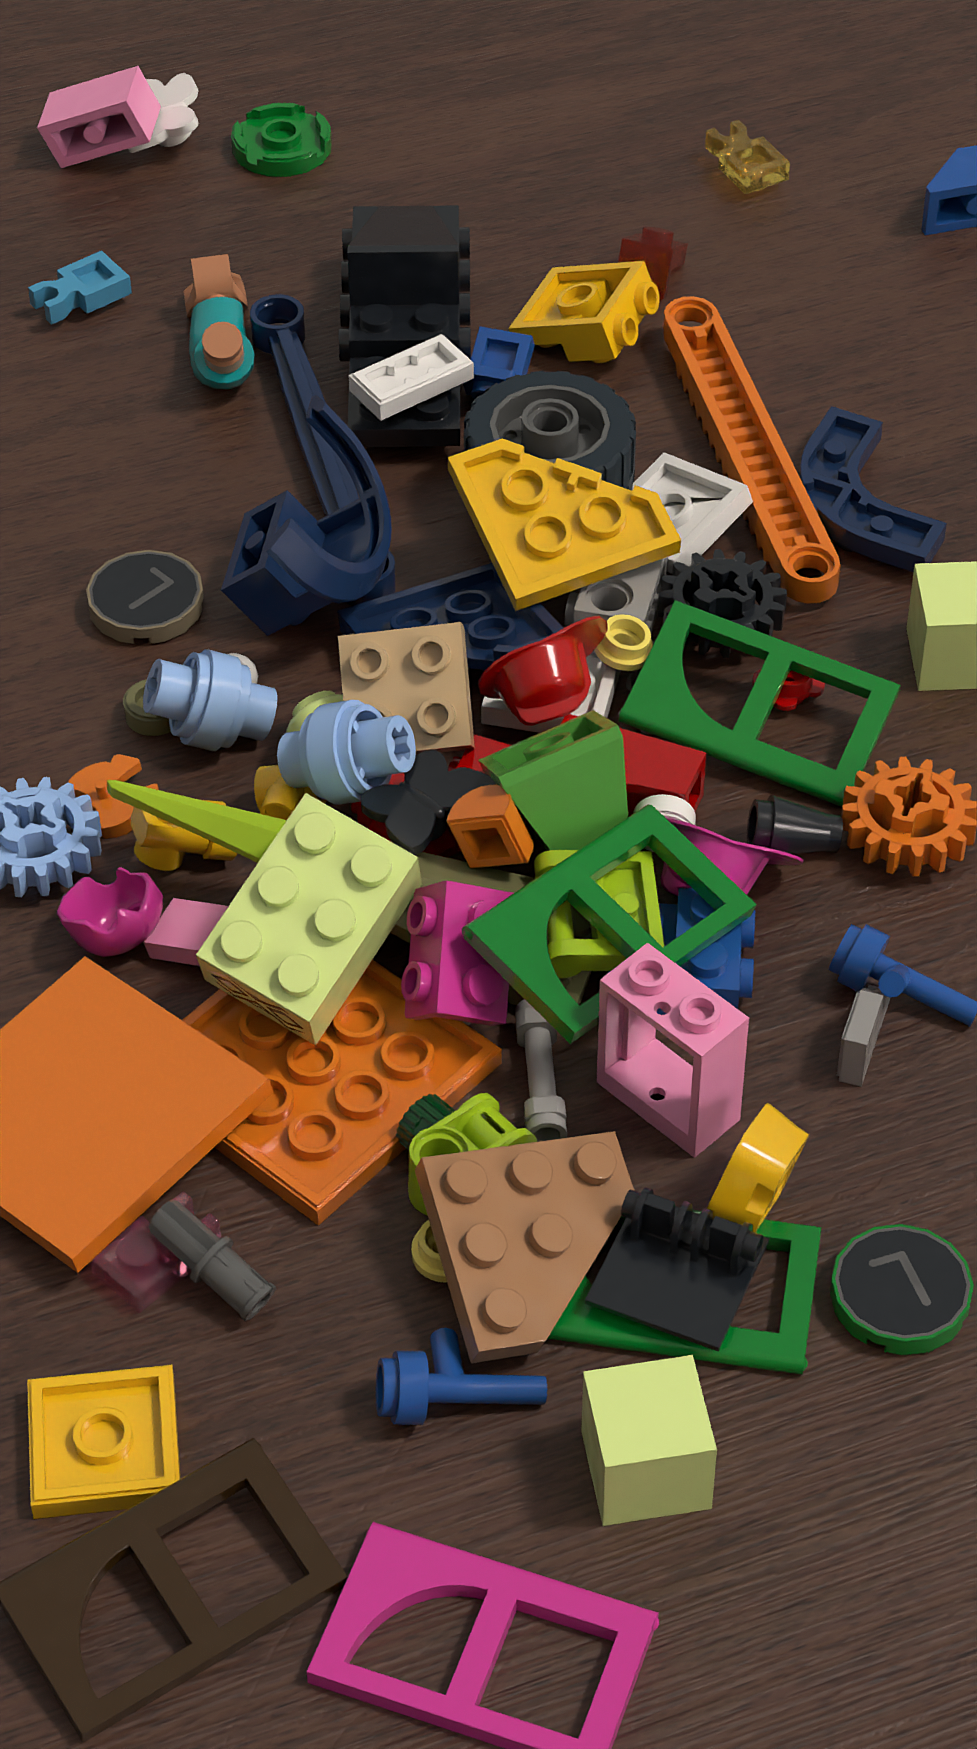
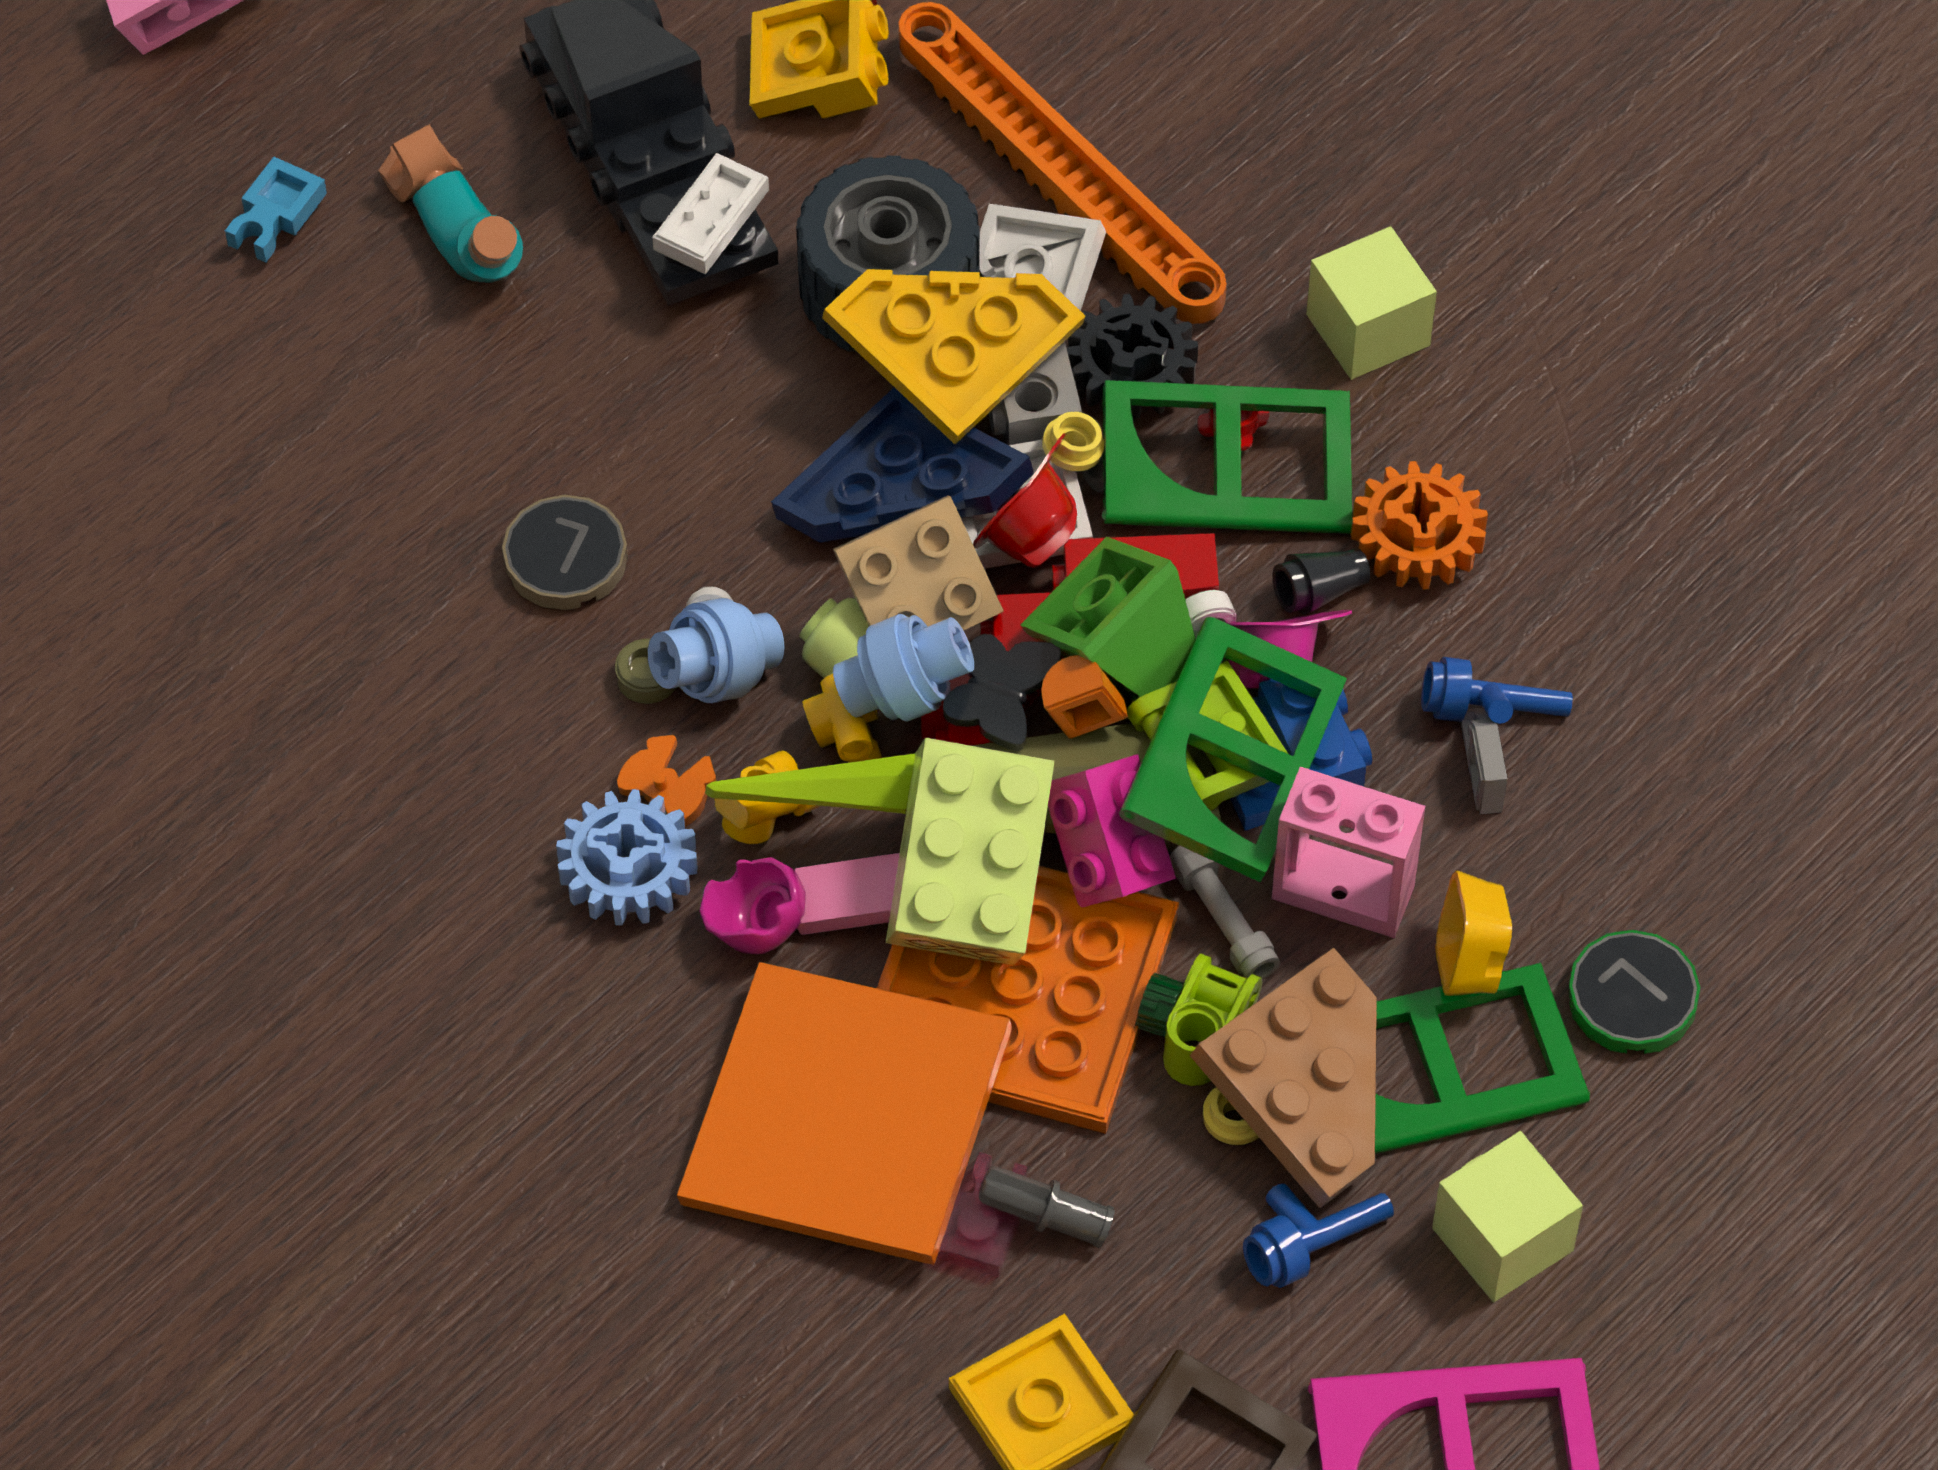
camera: 25 degrees left, 10 degrees up
dark blue piece [221,395,392,636] -> none
dark blue piece [250,294,396,606] -> none
blue bracket [463,326,535,399] -> none
black hinge [585,1187,769,1352] -> none
dark blue plate [800,406,947,572] -> none

